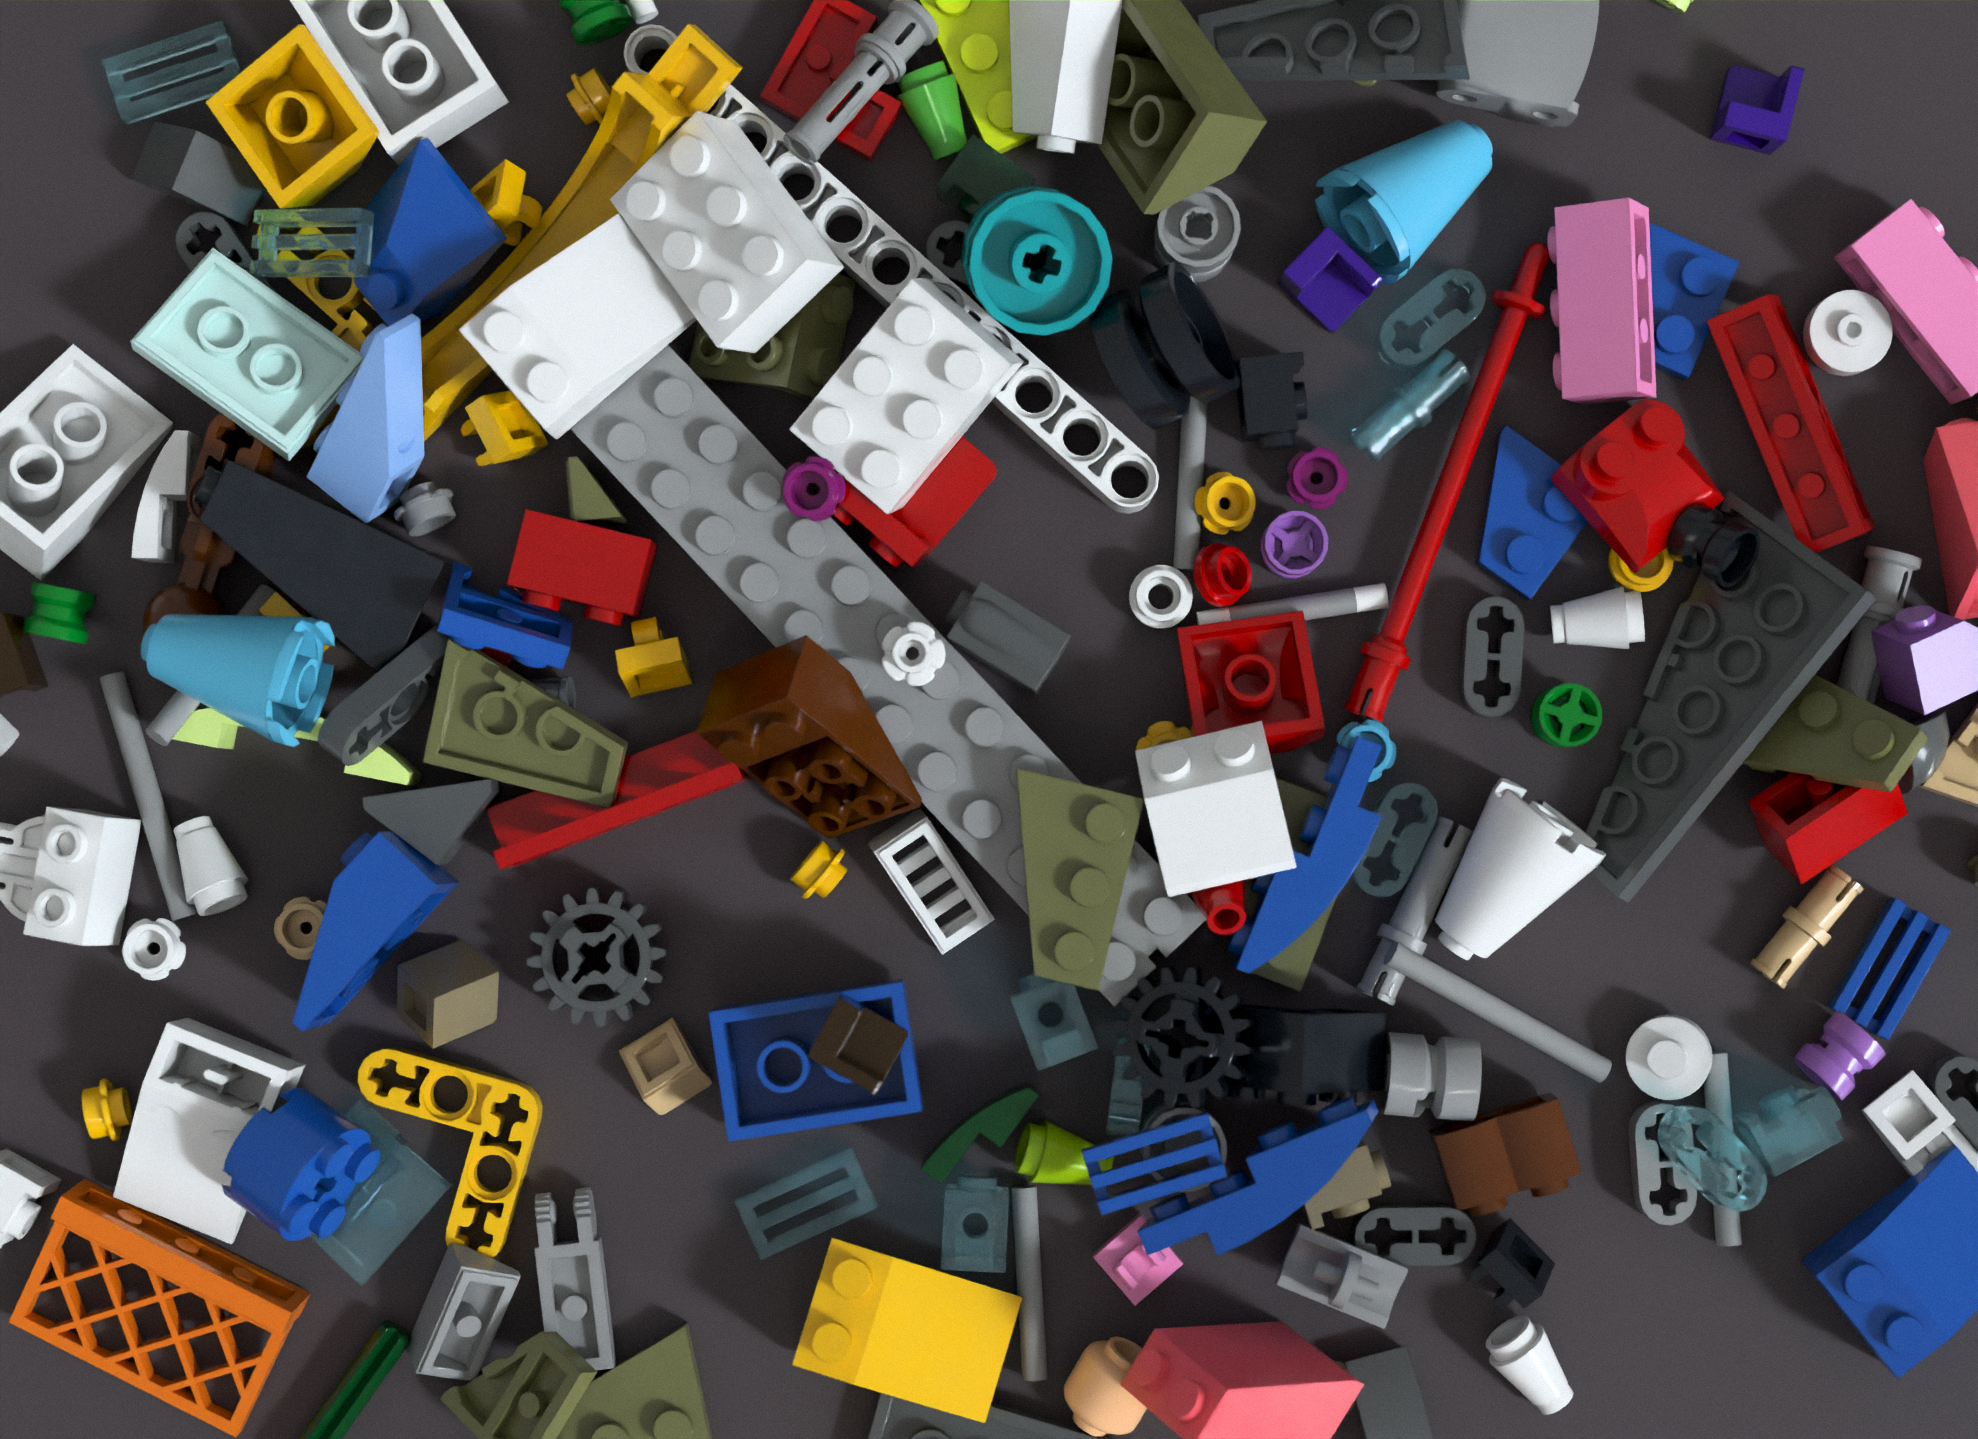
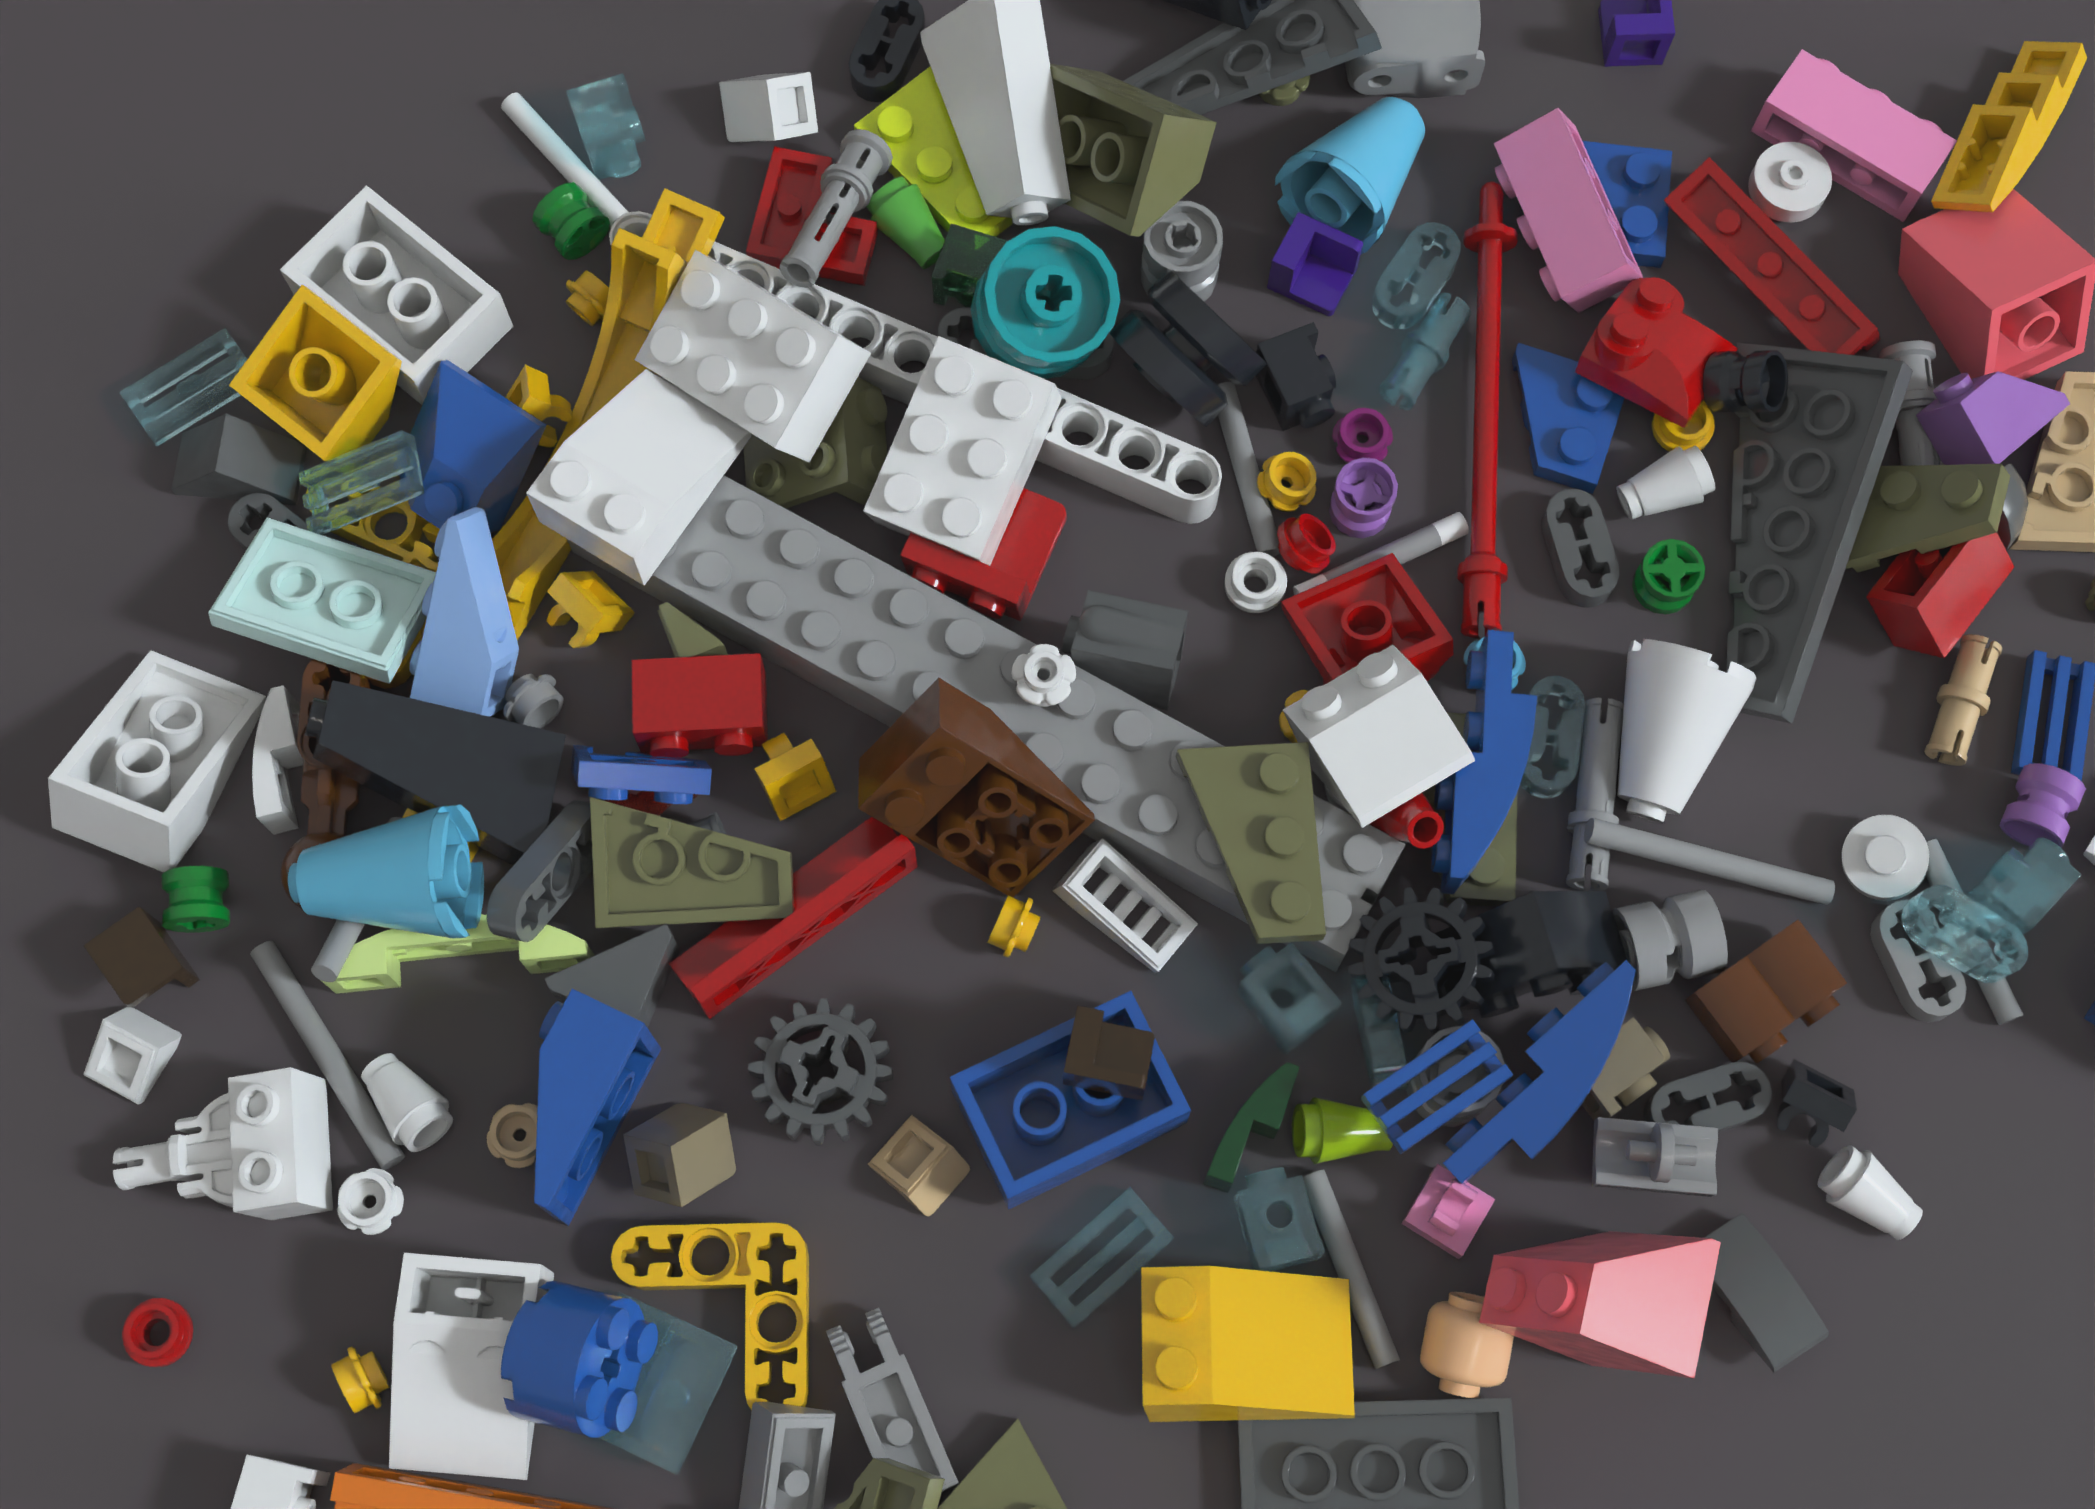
camera: 20 degrees left, 15 degrees down
magenta plate [783,456,846,521] -> none

